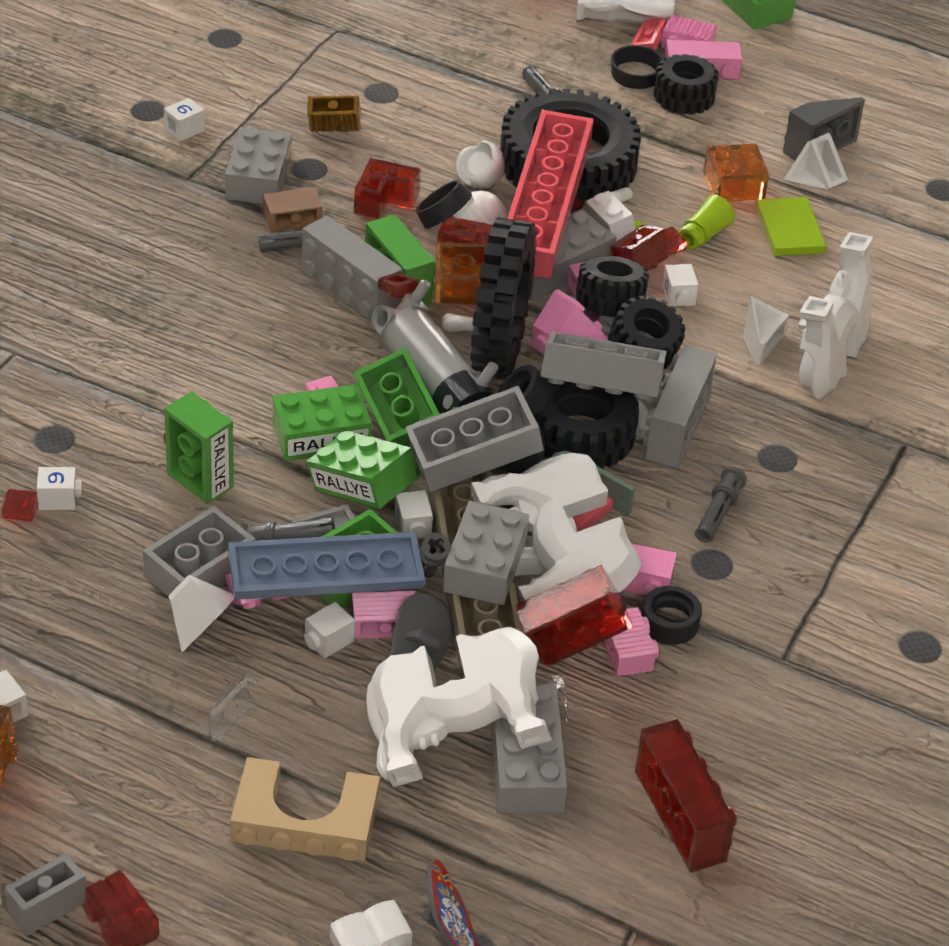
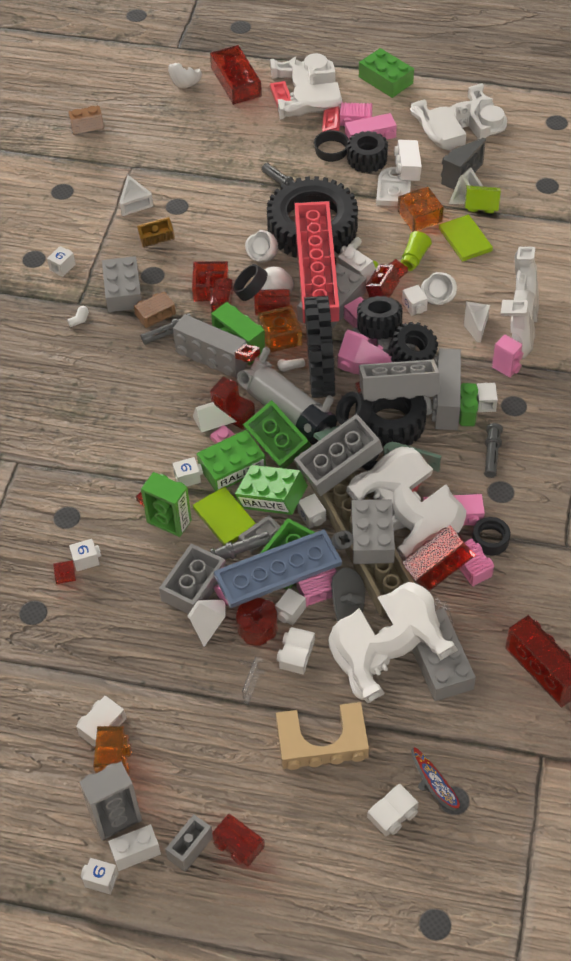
camera: 10 degrees left, 10 degrees up
none -> white arm [67,306,89,327]
none -> white slope [120,174,153,216]
none -> white brick [172,457,203,487]
none -> white slope [193,402,237,432]
none -> lime tile [193,486,256,546]
none -> clear red brick [210,376,255,430]
none -> clear red brick [211,278,233,313]
none -> clear red brick [236,598,278,646]
none -> white brick [277,627,315,675]
none -> white tile [376,167,411,207]
none -> white brick [394,140,422,181]
none -> white animal [410,83,507,151]
none -> white piece [421,272,457,305]
none -> bright green brick [459,383,478,427]
none -> lime brick [464,185,501,213]
none -> white brick [477,383,498,412]
none -> bright pink brick [492,335,524,377]

